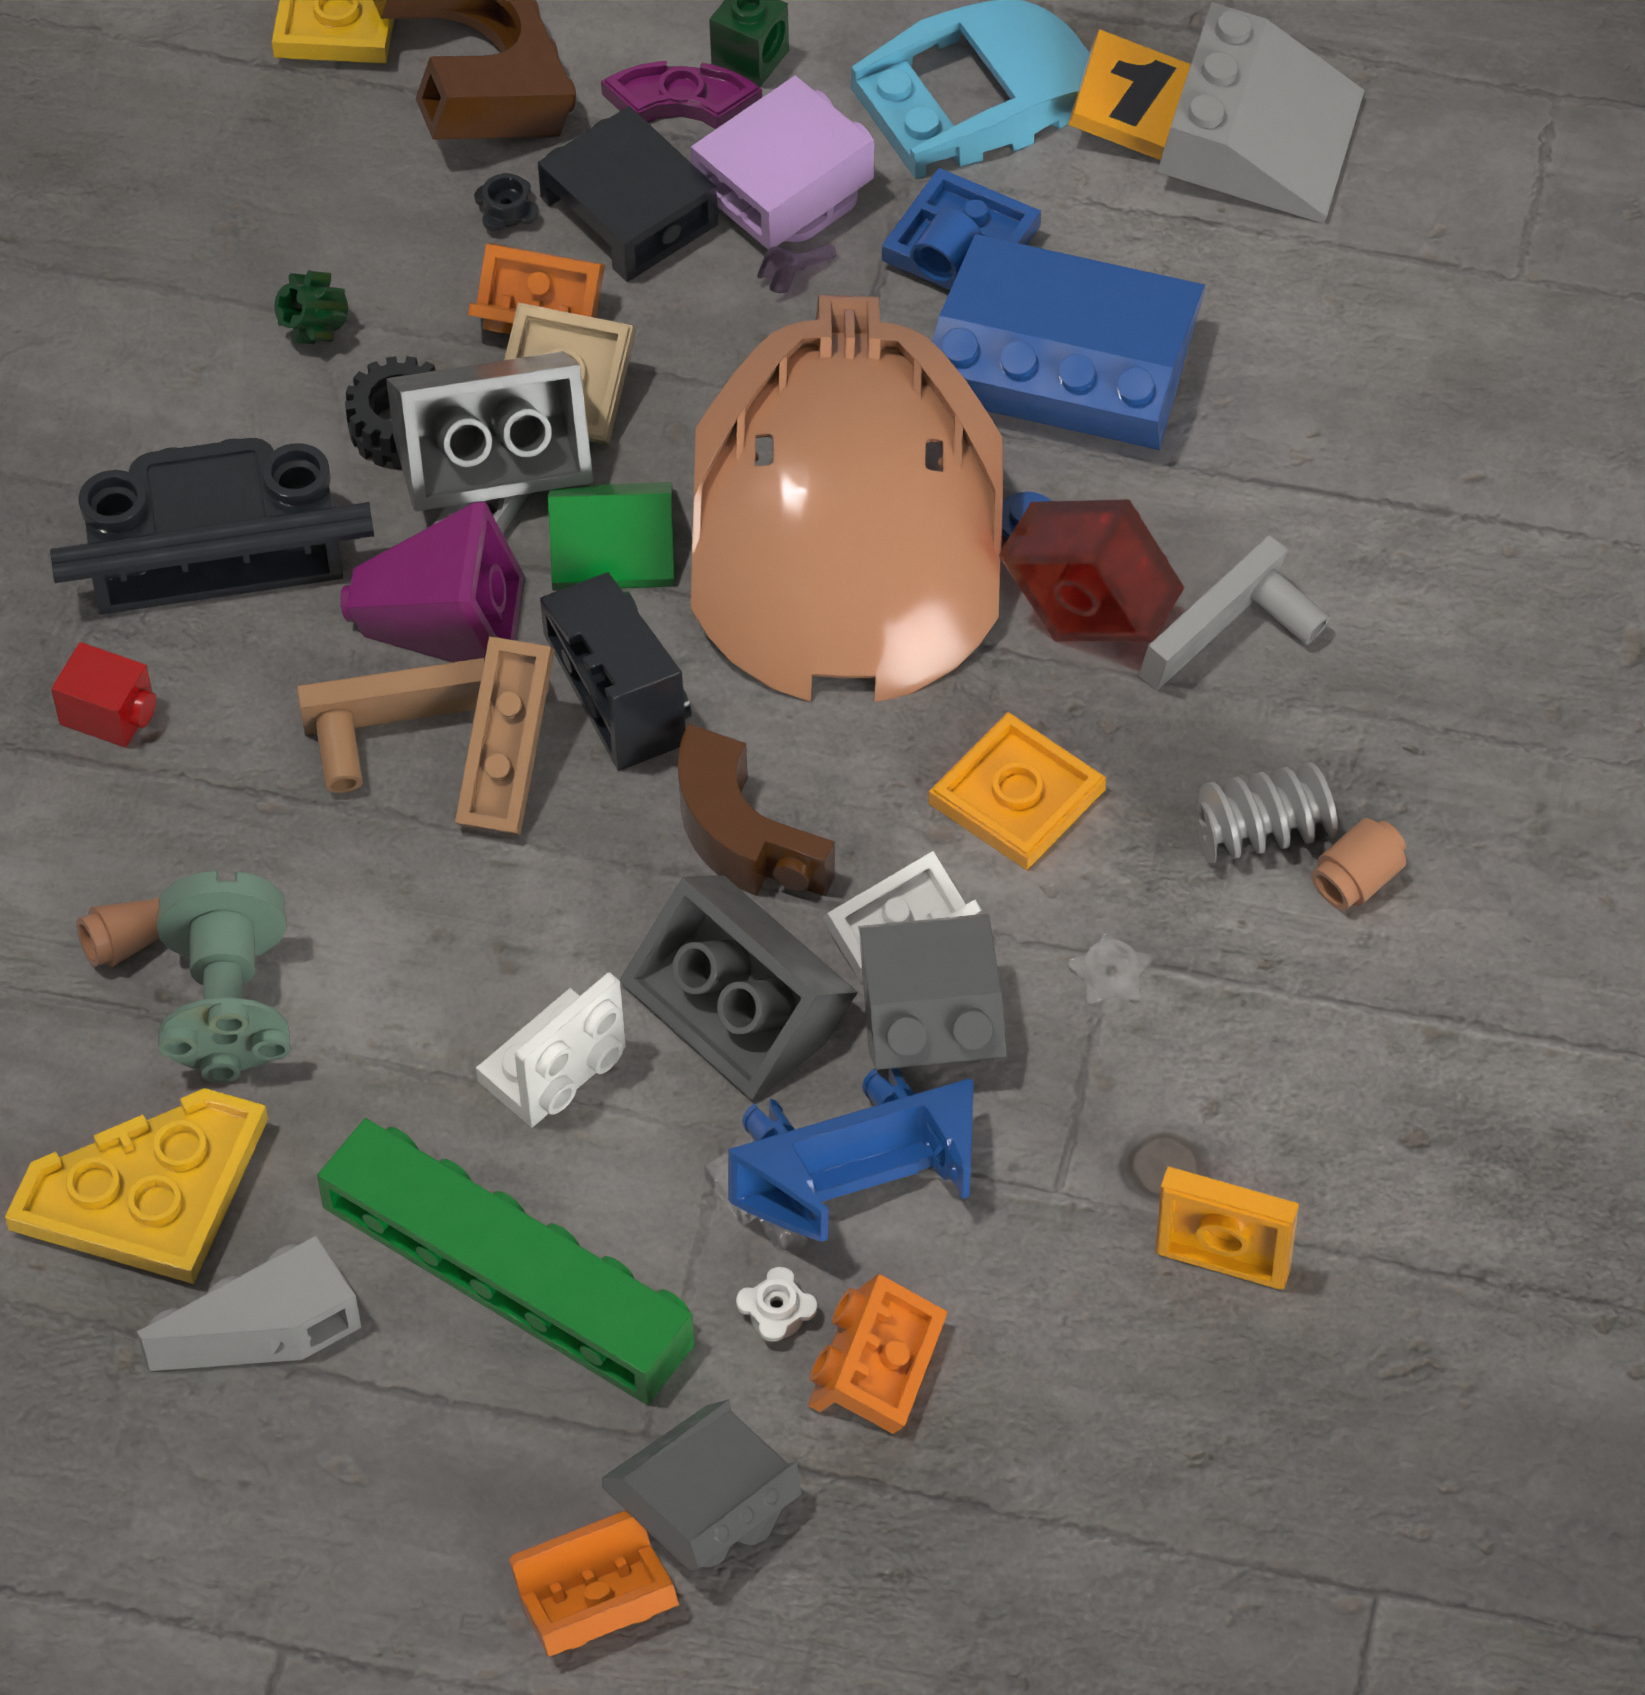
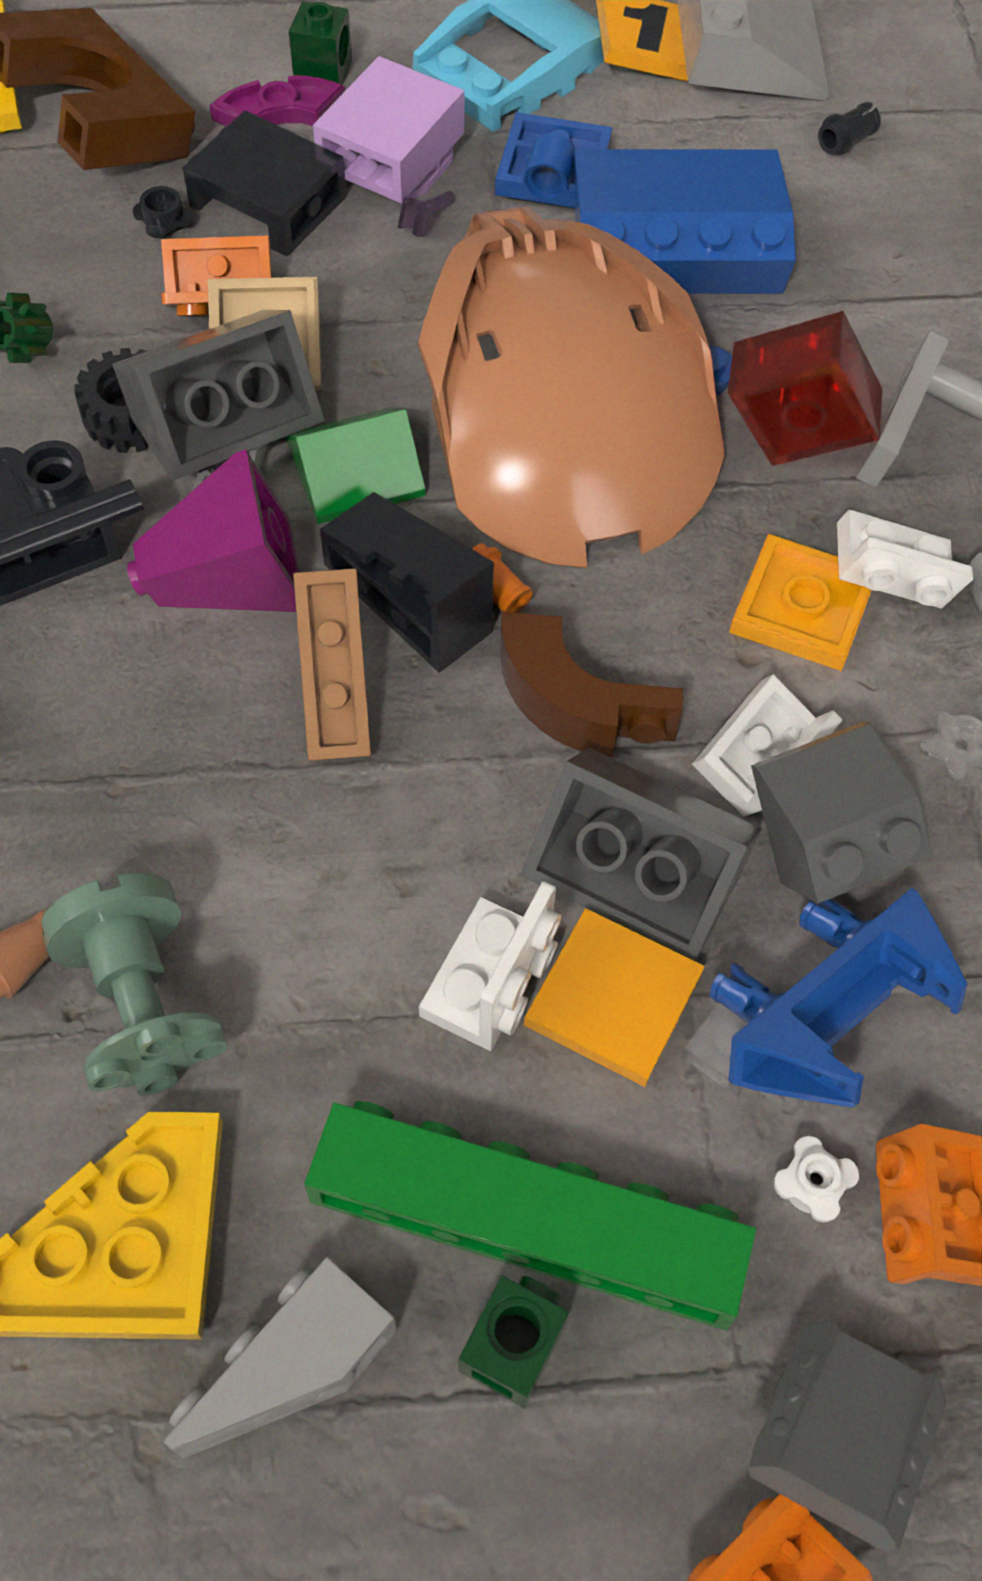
camera: 20 degrees left, 5 degrees up
medium nougat piece [297,658,484,793] -> none
none -> dark green brick [458,1275,569,1409]
none -> orange pin [472,543,533,613]
none -> light orange tile [524,908,705,1087]
none -> black pin [818,102,881,155]
none -> white bracket [837,509,973,609]

